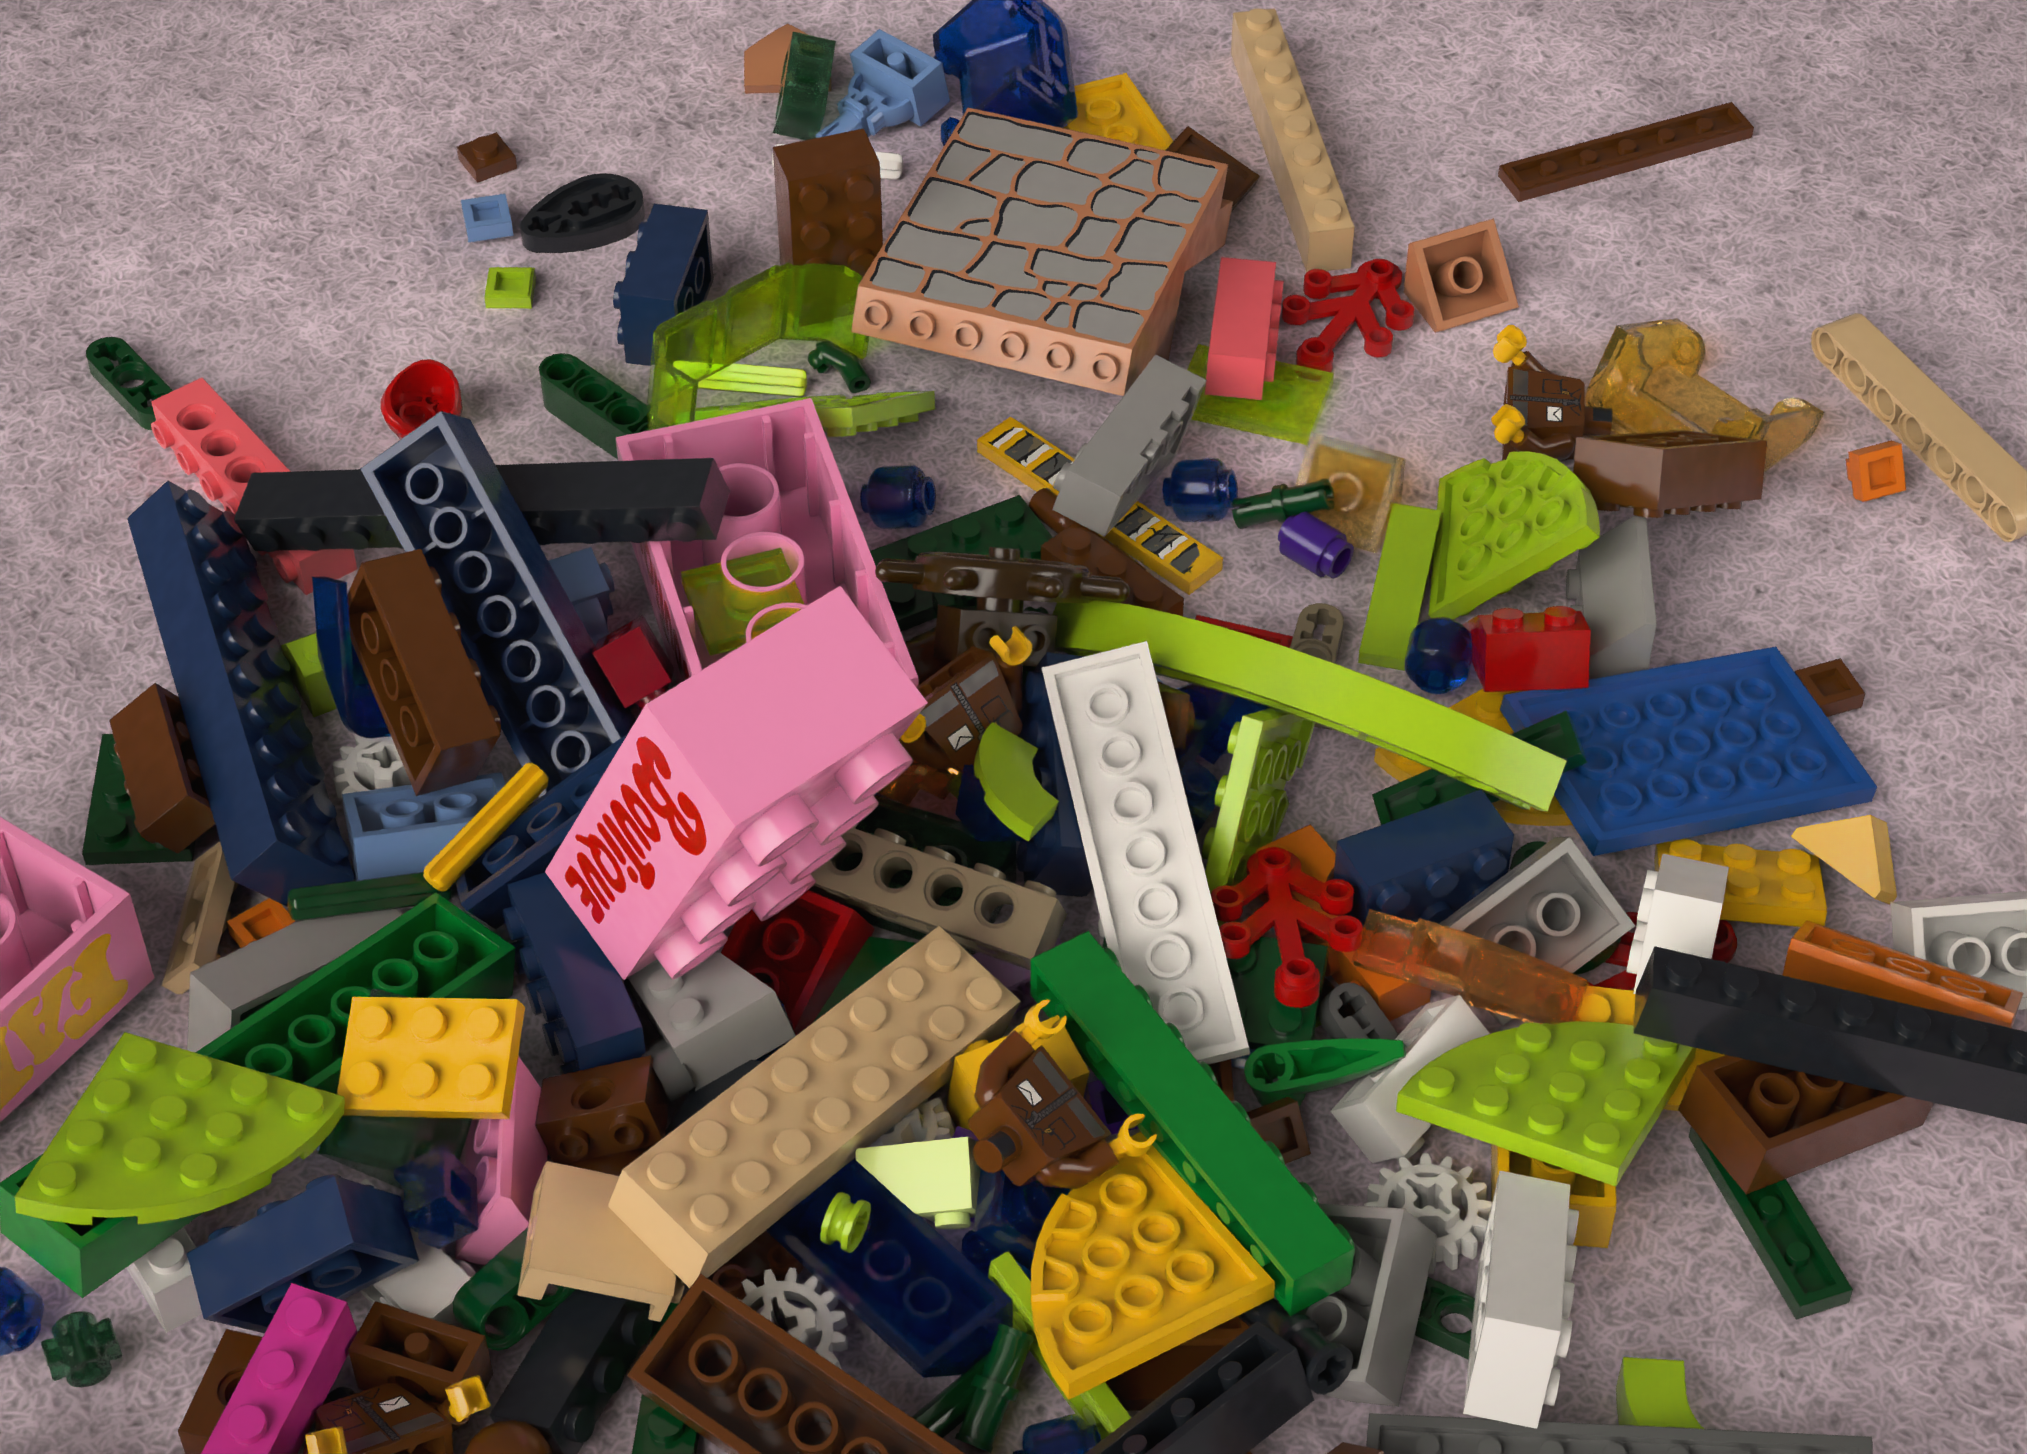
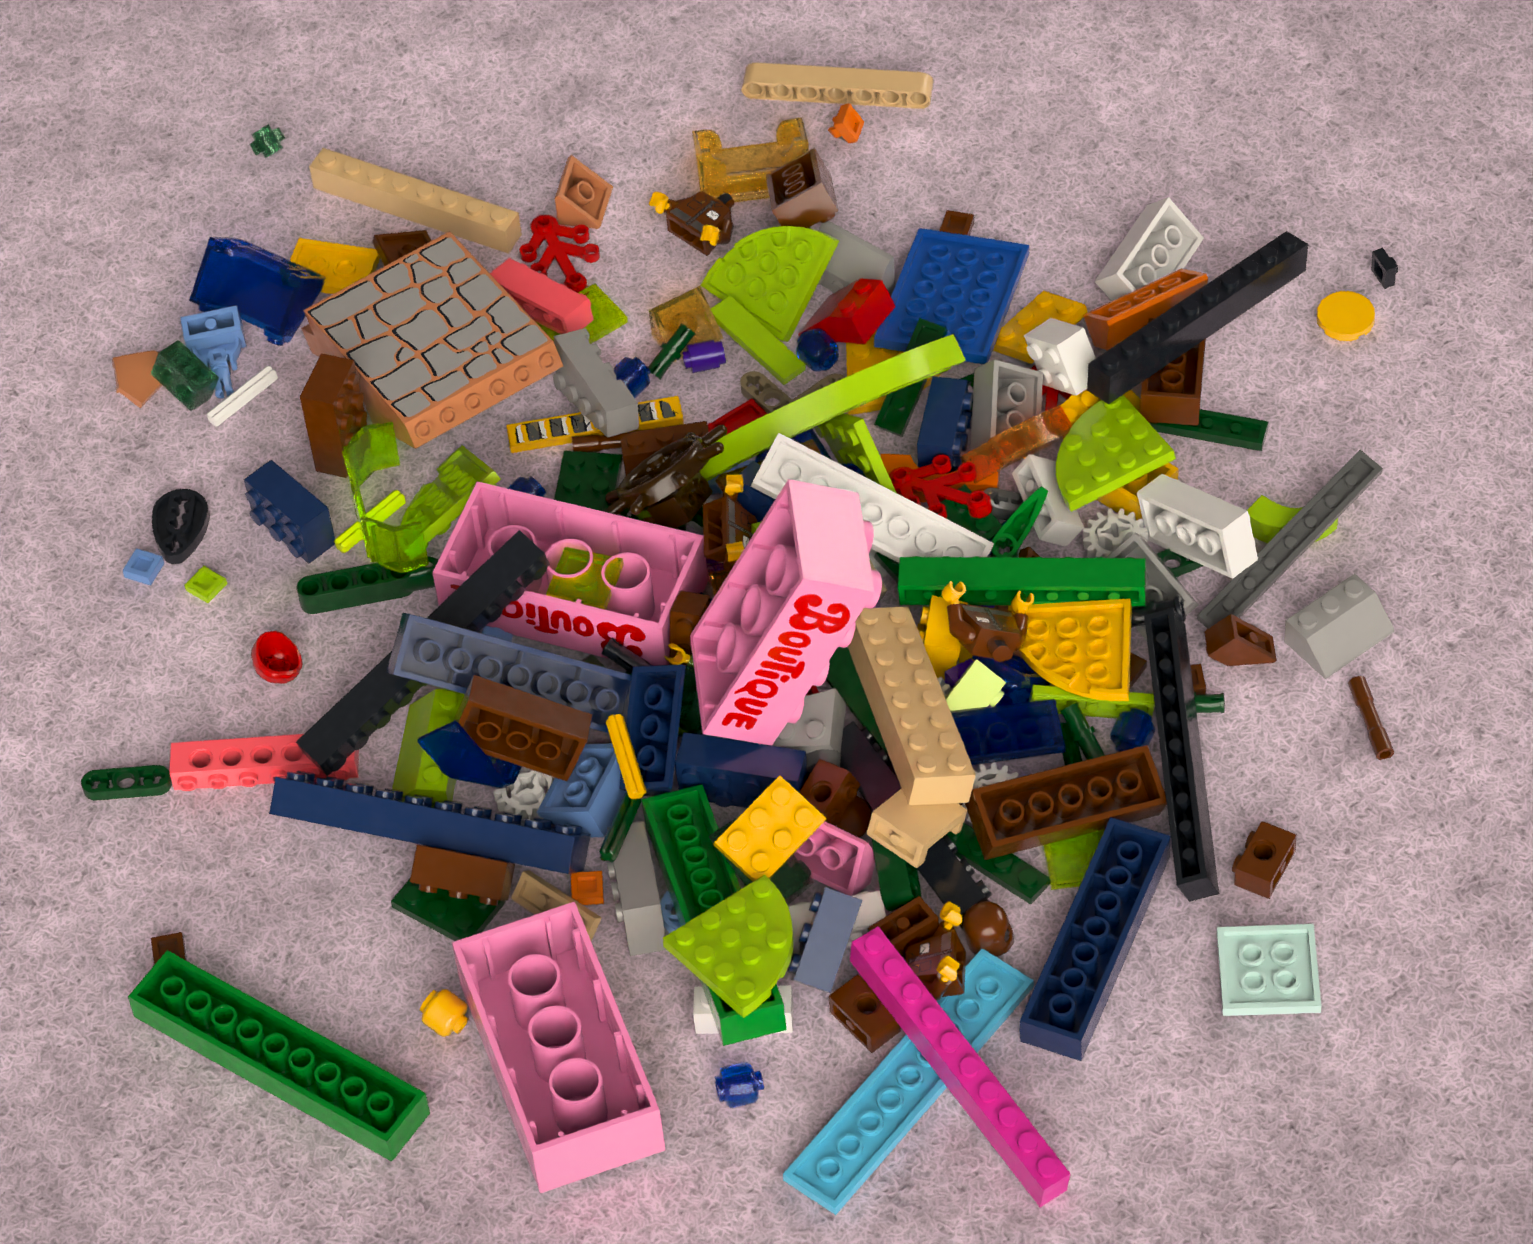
camera: 50 degrees left, 5 degrees up
clear green gear [41,1311,122,1388] -> none
clear blue brick [394,1145,478,1249] -> none
reddish brown plate [456,132,517,183] -> none
dark red brick [592,615,674,710] -> none
dark green arm [808,341,871,393] -> none
lime bush [820,1192,871,1253] -> none
reddish brown tile [1498,102,1754,202] -> none
yellow slope [1791,815,1897,905] -> none

